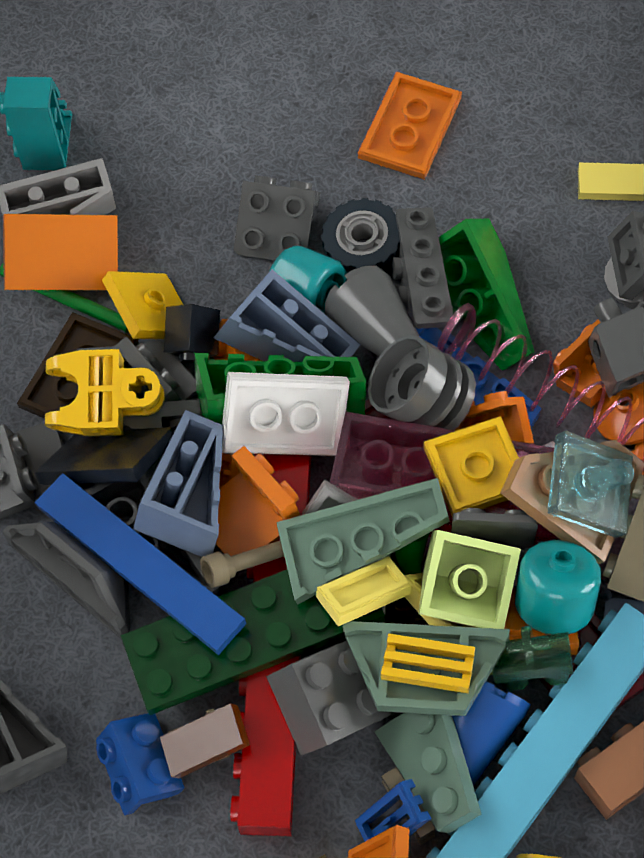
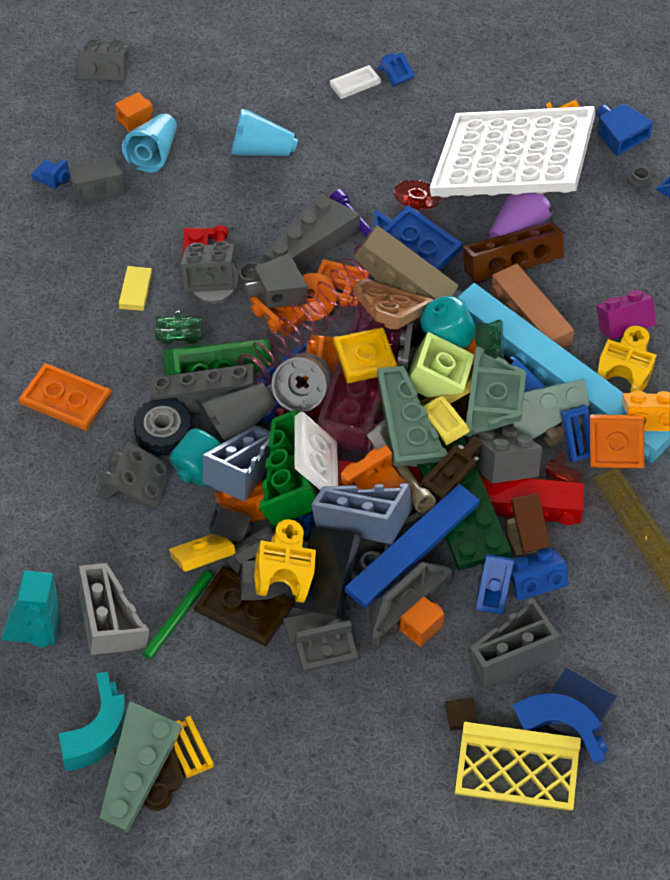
camera: 90 degrees left, 10 degrees down
orange tile [3,214,118,290] -> none
yellow tile [381,633,475,693] -> none
clear light blue tile [548,430,634,538] -> none
none -> clear green hips [155,310,202,344]
none -> orange brick [400,596,444,647]
none -> dark brown hinge [420,436,483,501]
none -> blue slope [475,554,514,615]
none -> clear red bracket [546,452,584,483]

